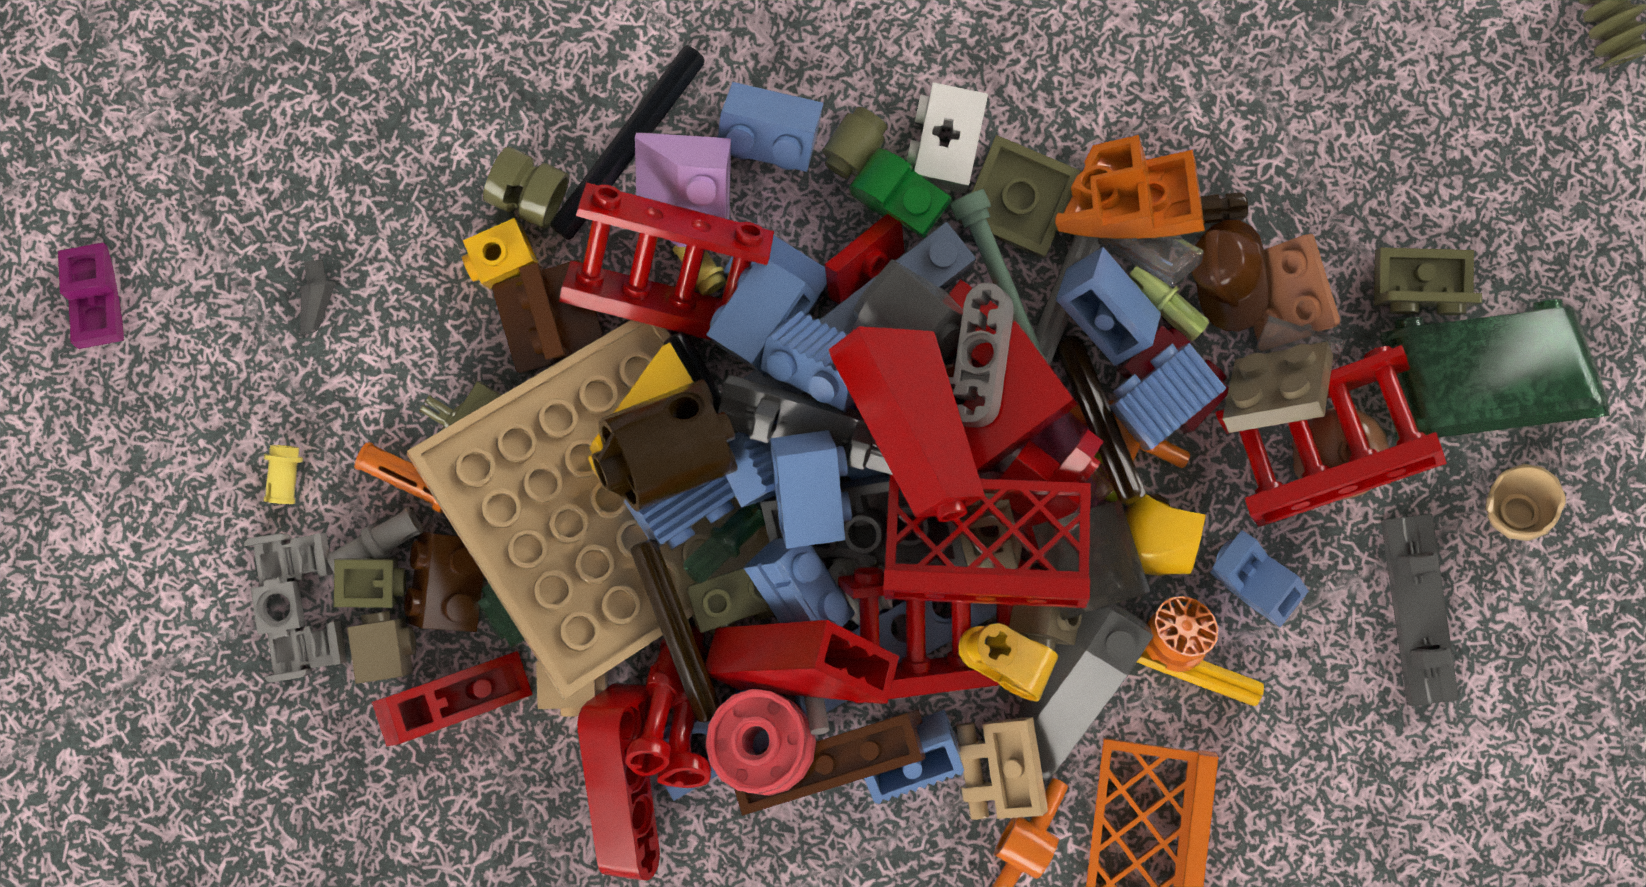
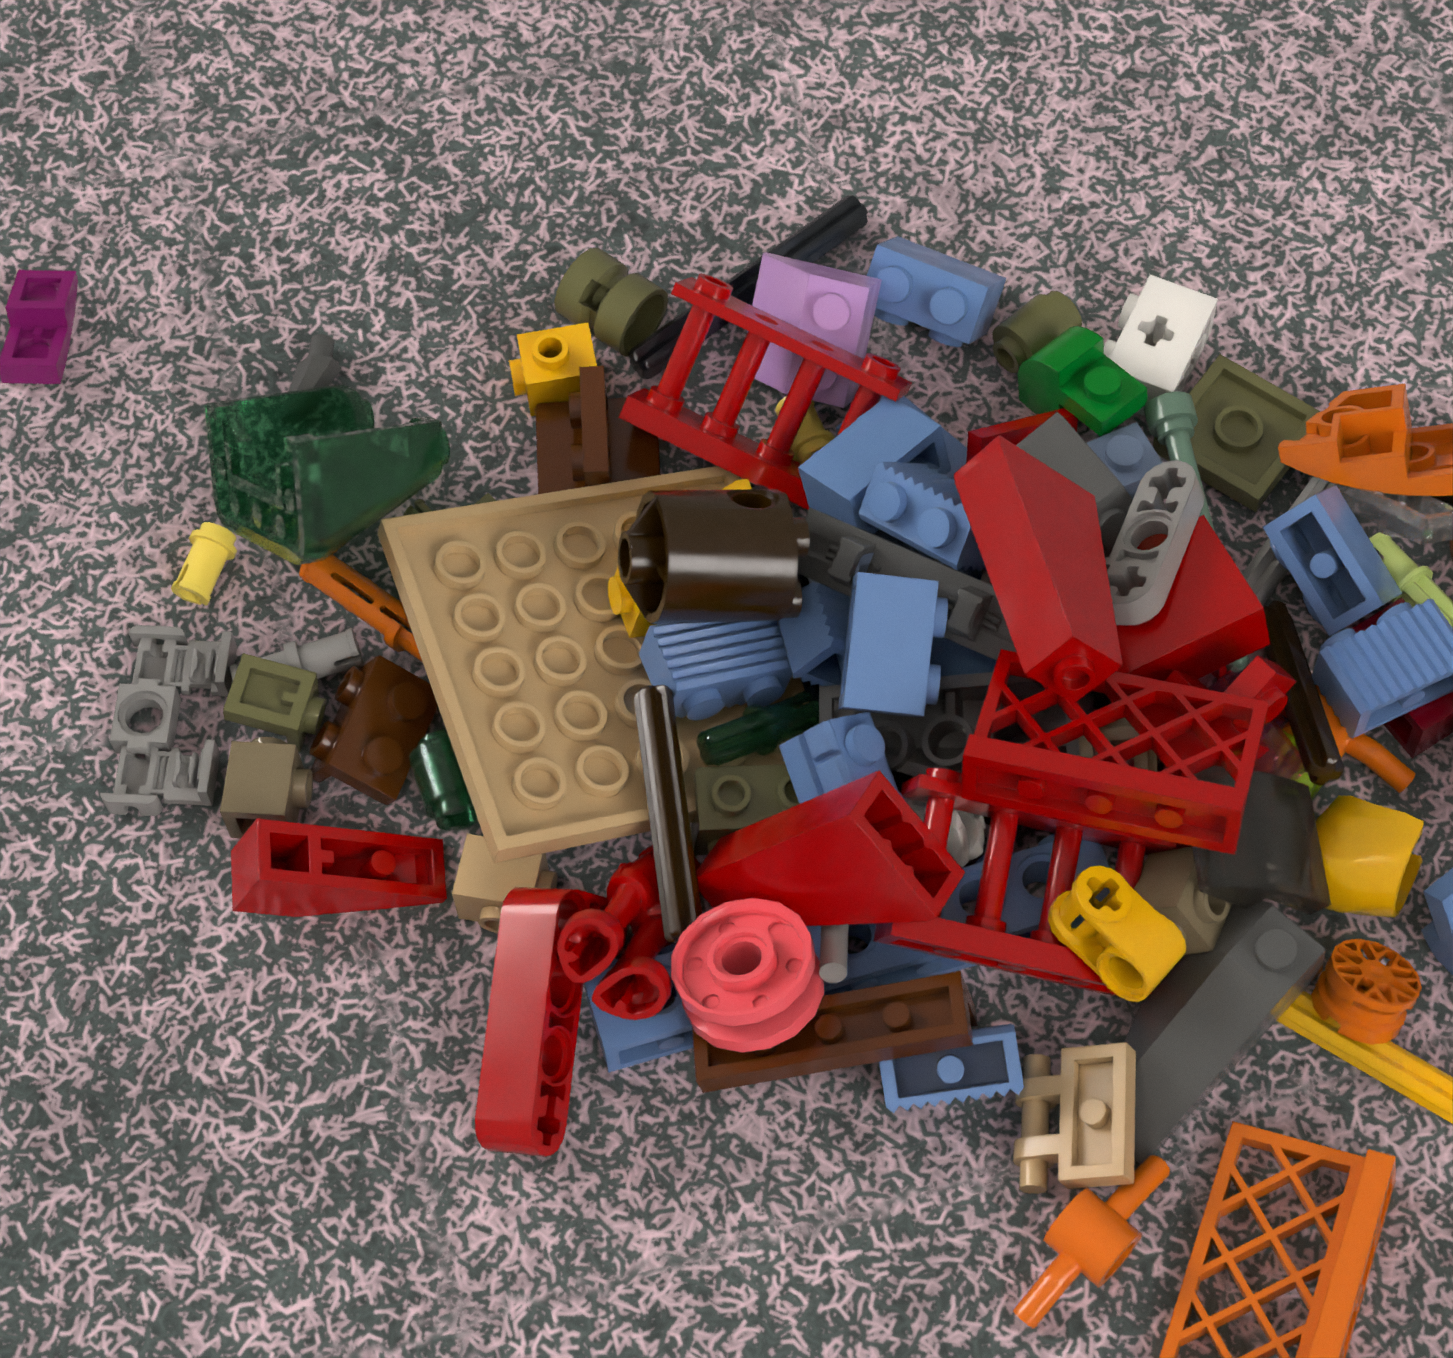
camera: 15 degrees right, 25 degrees down
none -> clear green windscreen [204,384,450,565]

